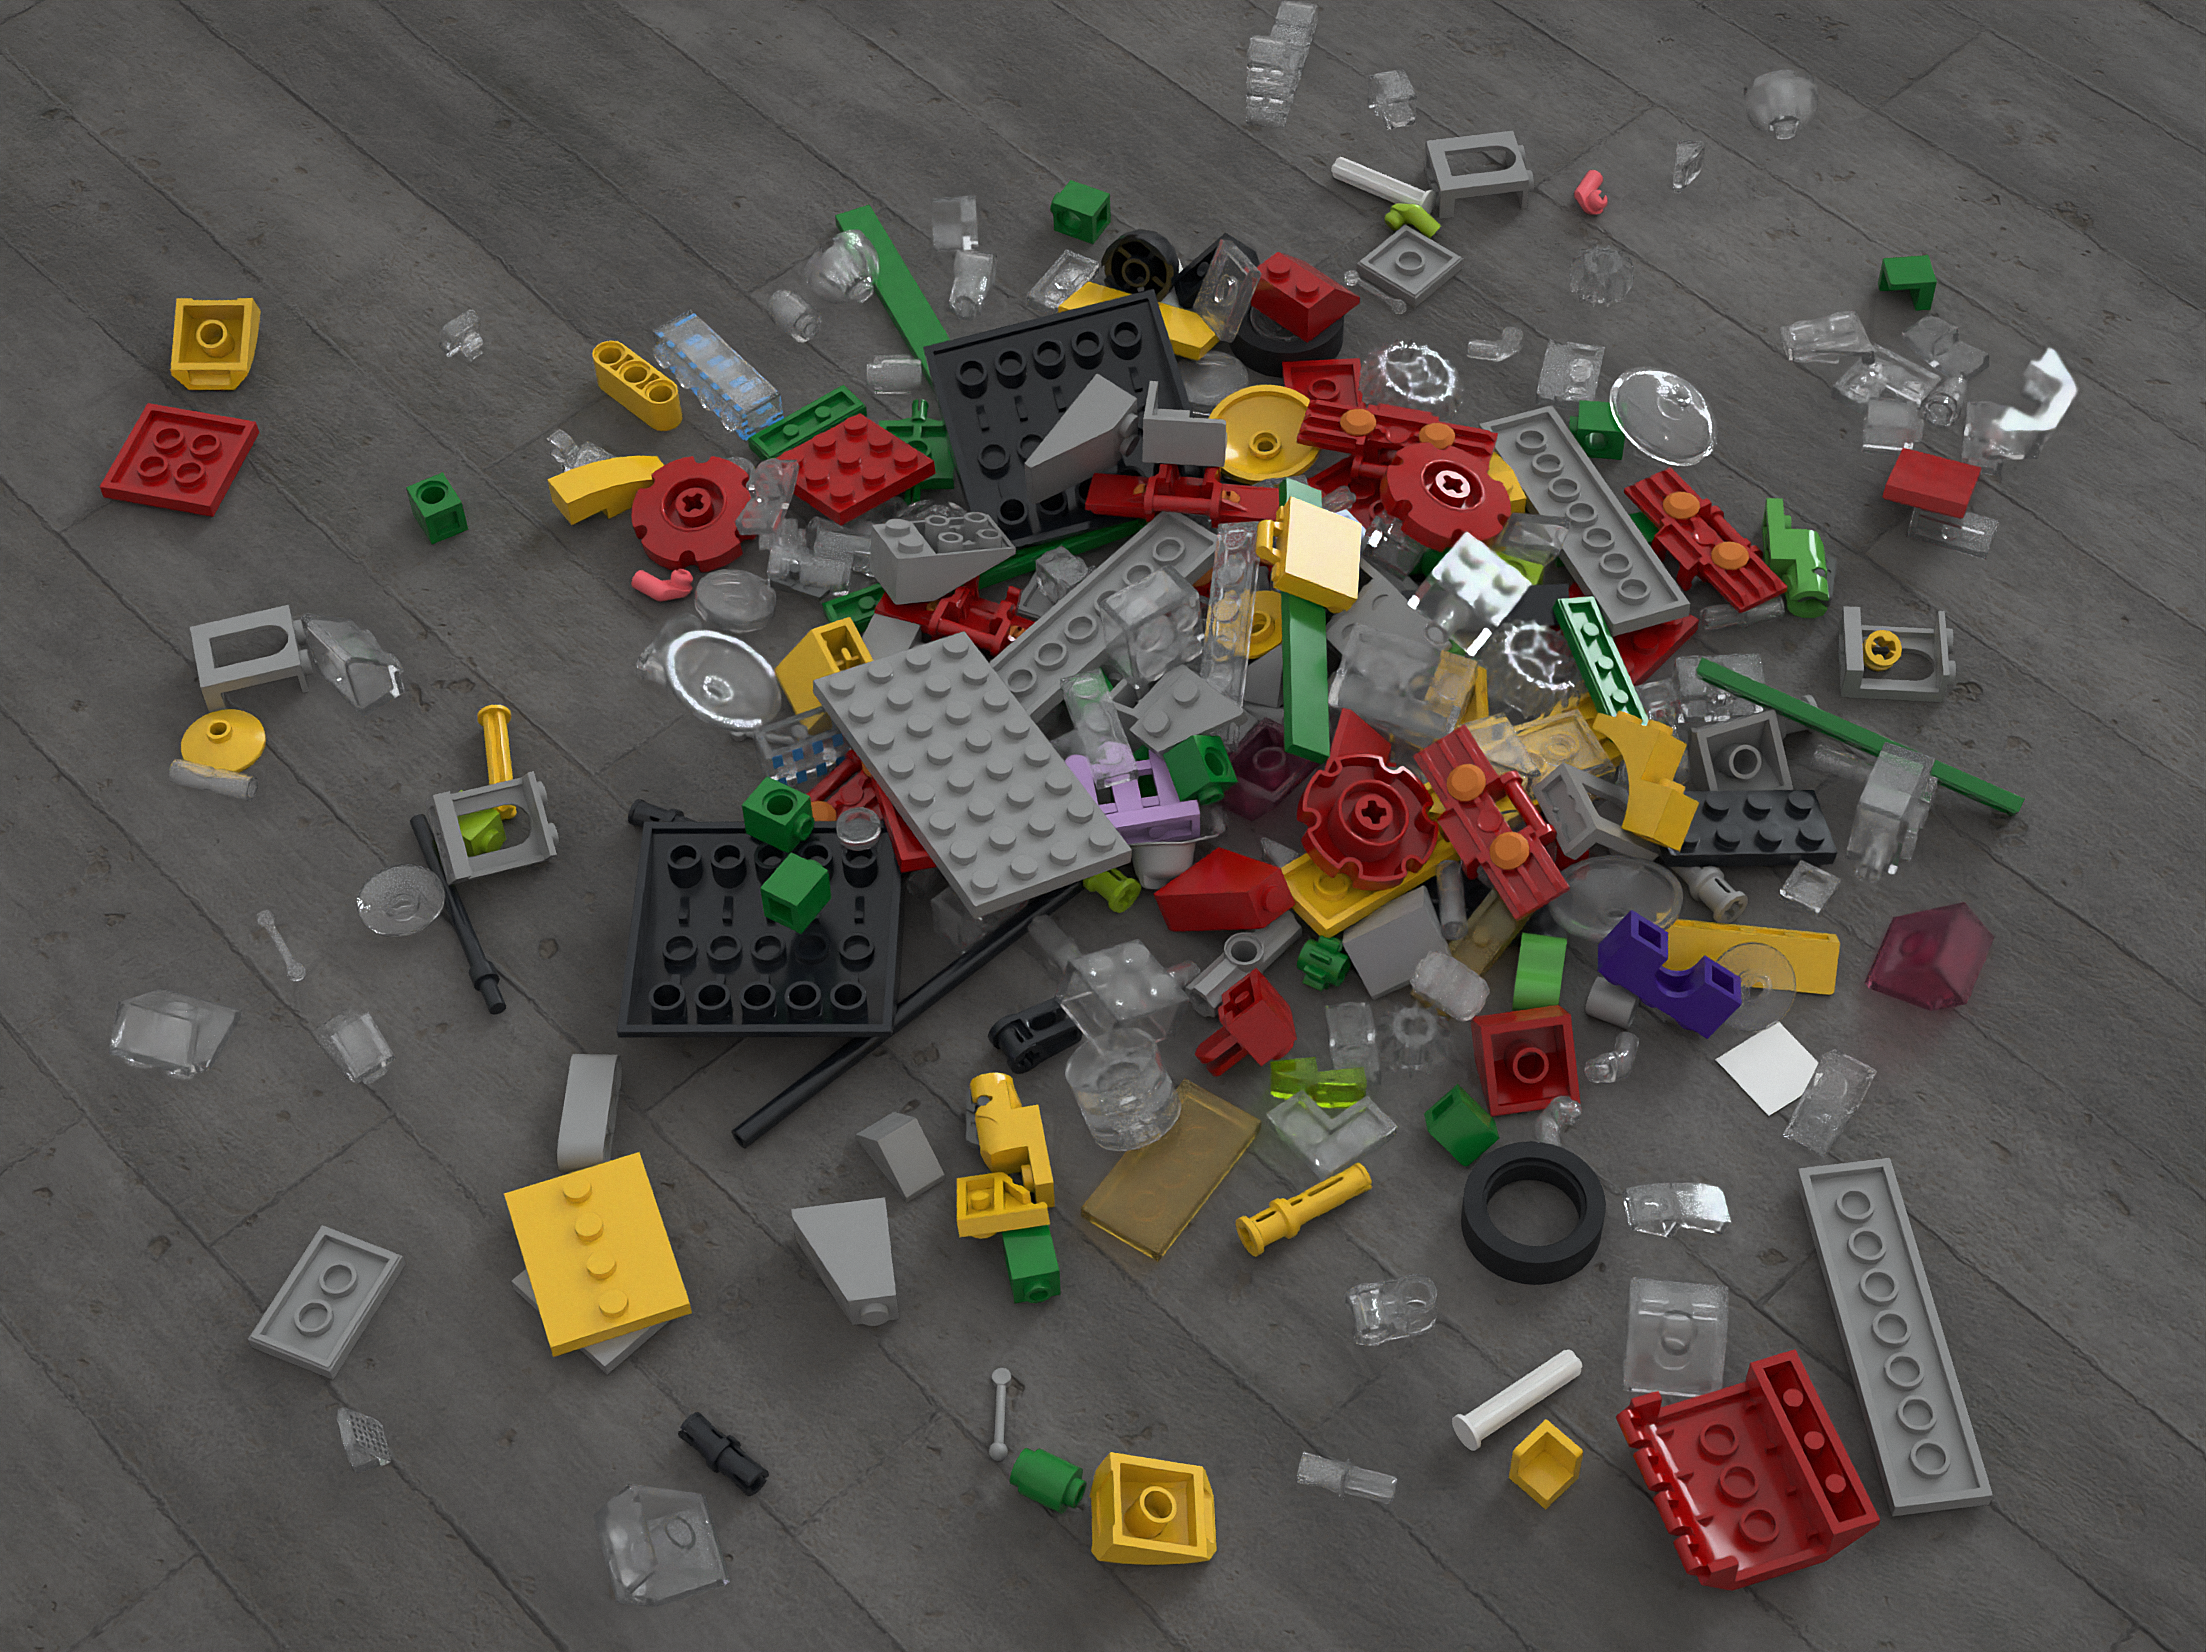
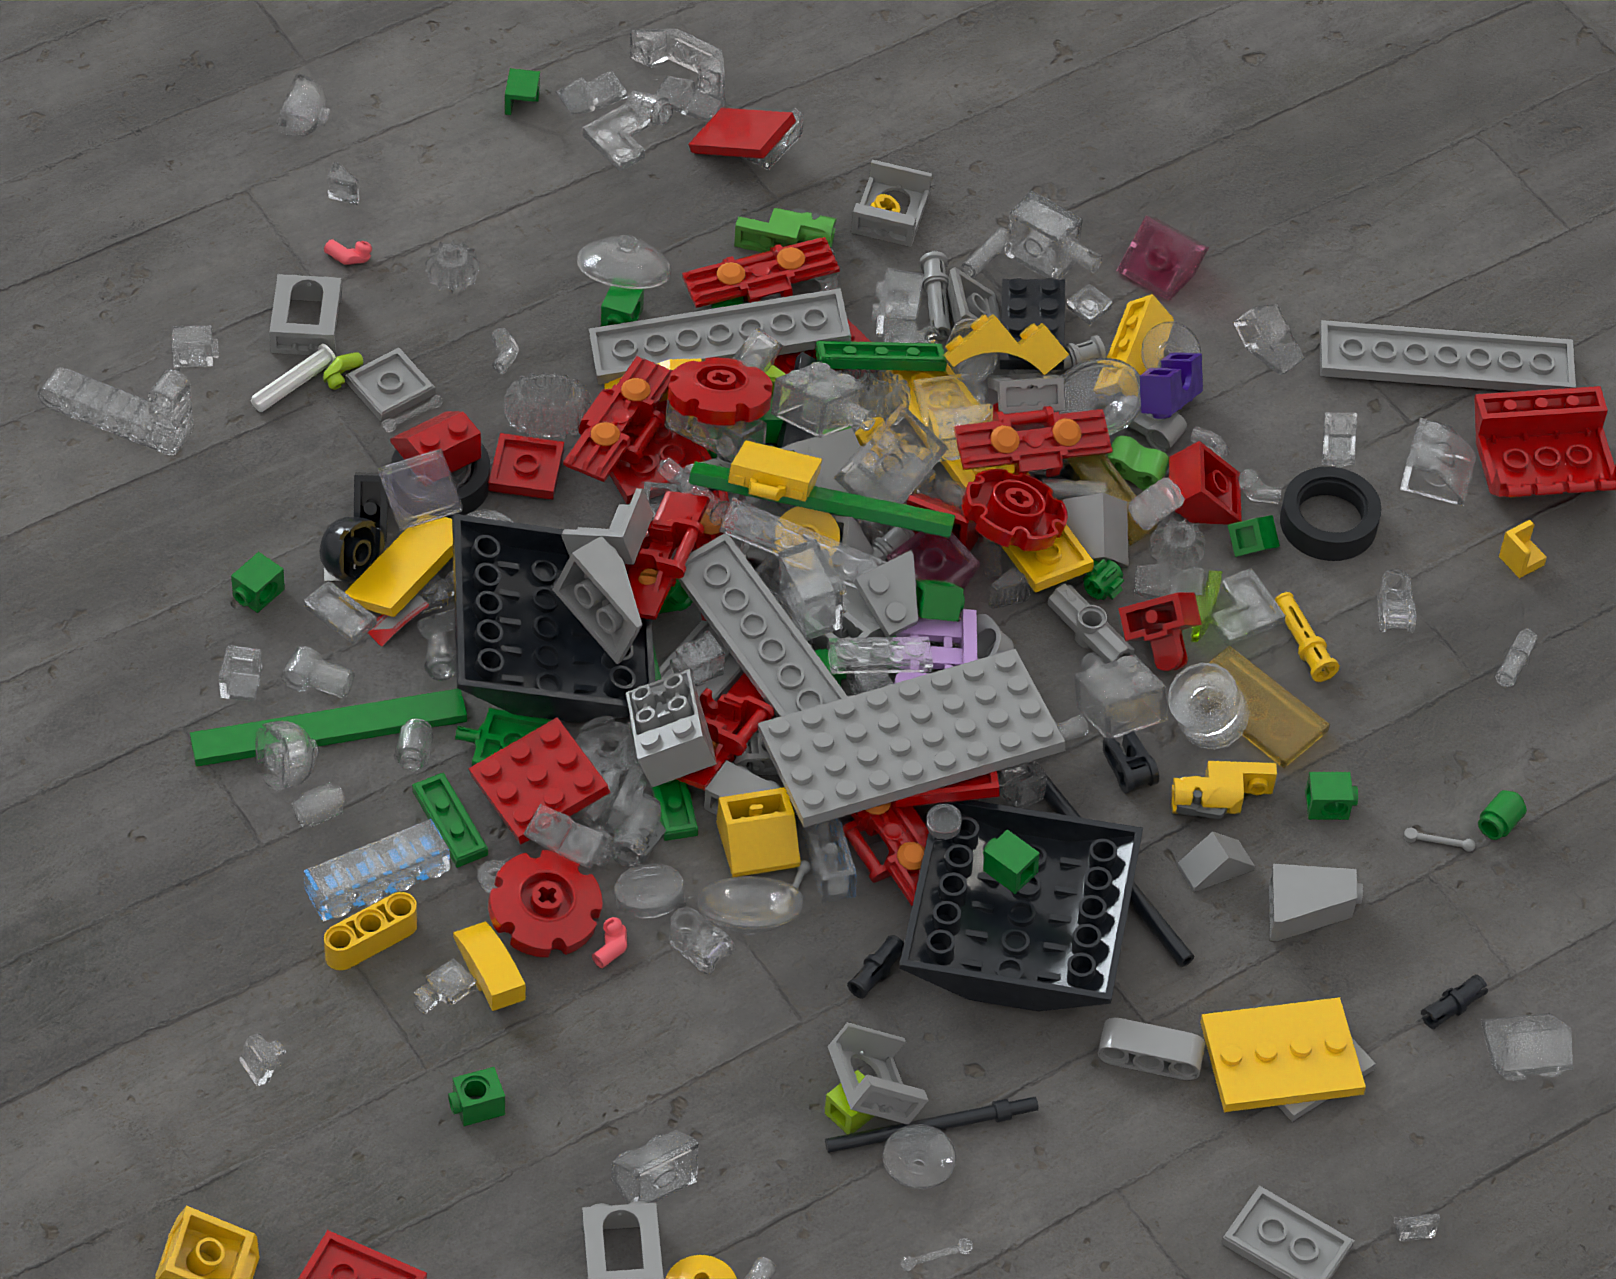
camera: 85 degrees left, 0 degrees up
clear slope [309,1009,396,1085] -> none
yellow axle [477,705,517,820] -> none
green brick [742,776,815,853] -> none
yellow wing [957,1172,1050,1239] -> none
yellow slope [1089,1452,1217,1565] -> none
red slope [1153,847,1296,932] -> none
yellow dish [1208,385,1322,486] -> none
white axle [1452,1350,1582,1451] -> none
clear plate [1535,339,1605,411] -> none
green tile [1695,657,2025,816] -> none
white sticker [1715,1021,1832,1116] -> none
clear wing [1779,310,1875,365] -> none
clear brick [1862,397,1924,456] -> none

